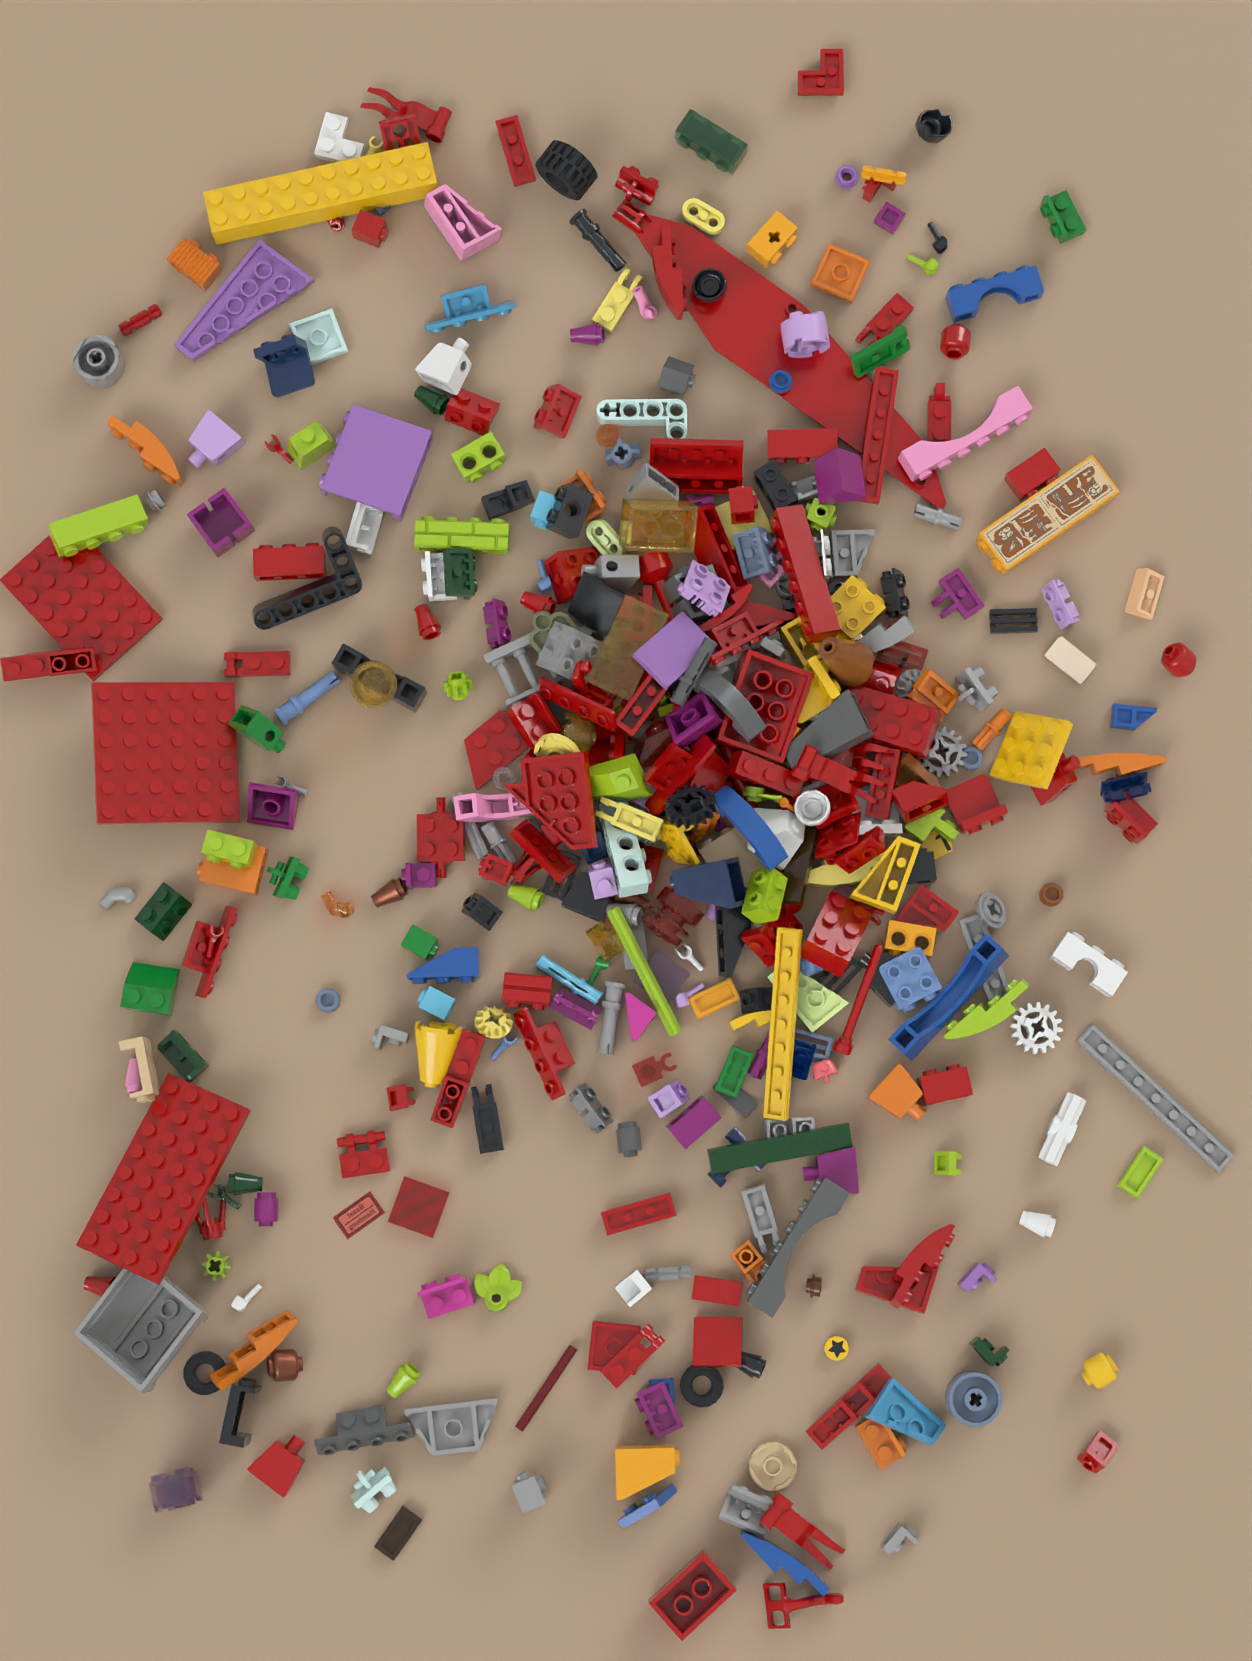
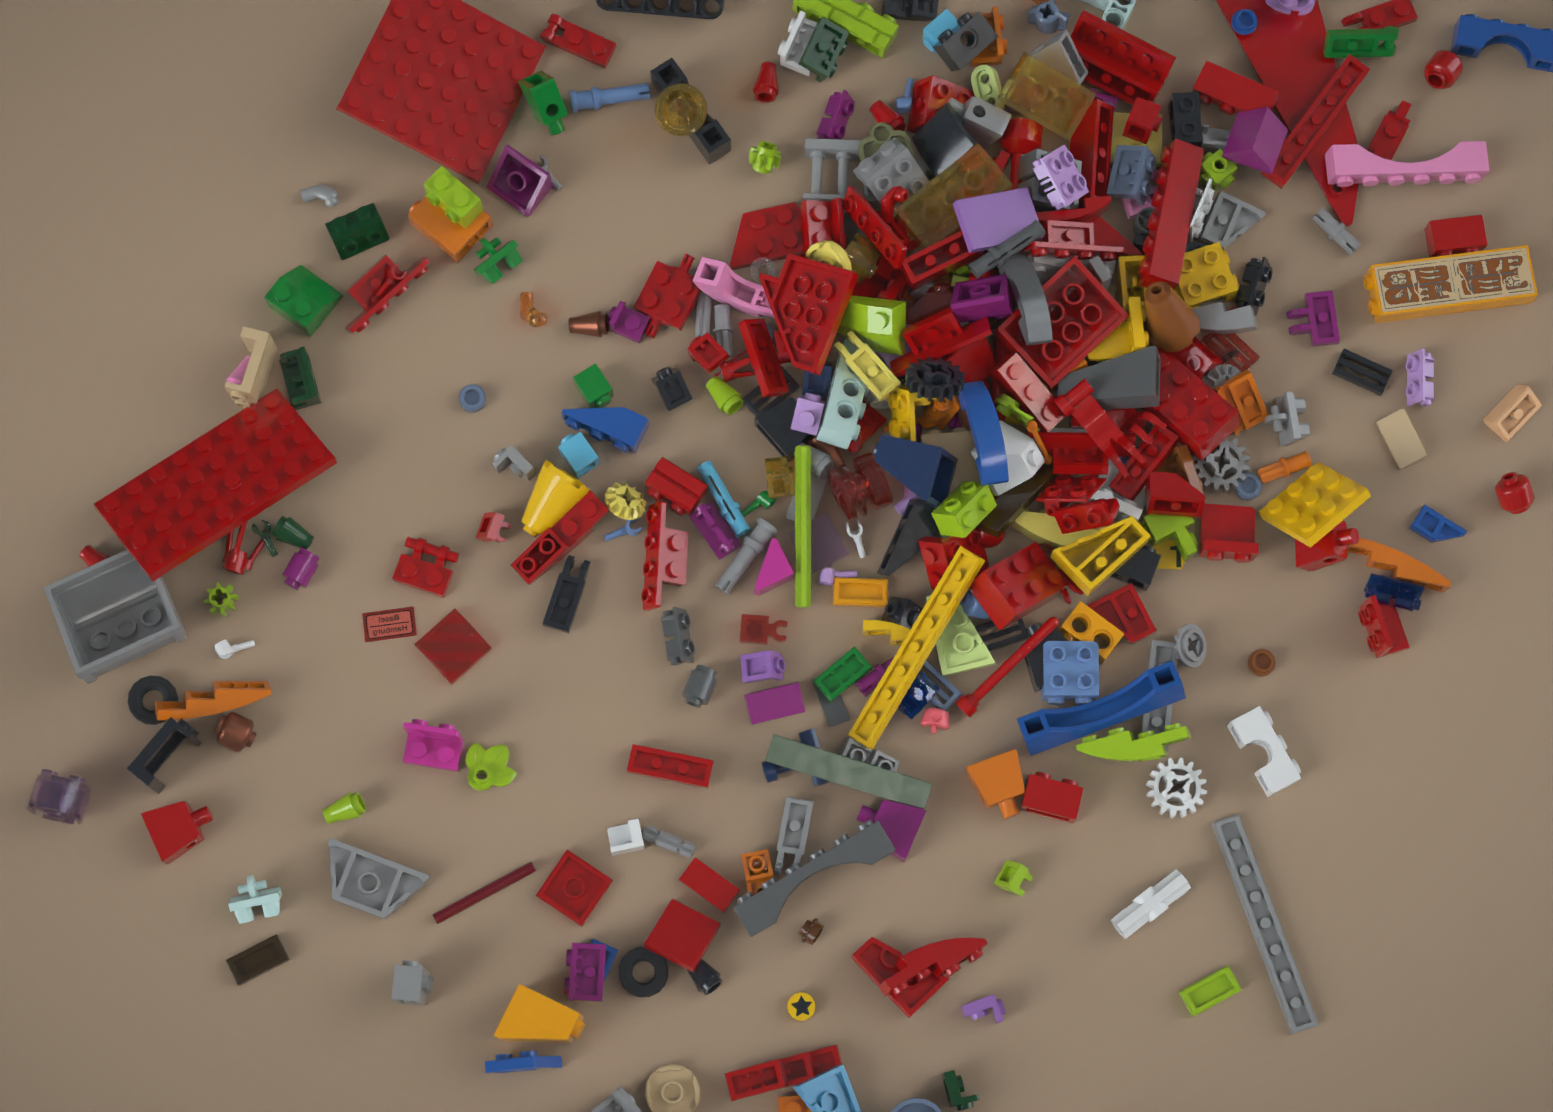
camera: 25 degrees right, 5 degrees down
dark grey bracket [314,1405,414,1455] -> none
red plate [600,1323,666,1389] -> none
white hair [794,790,831,826] -> none
white cone [1019,1210,1057,1238] -> none

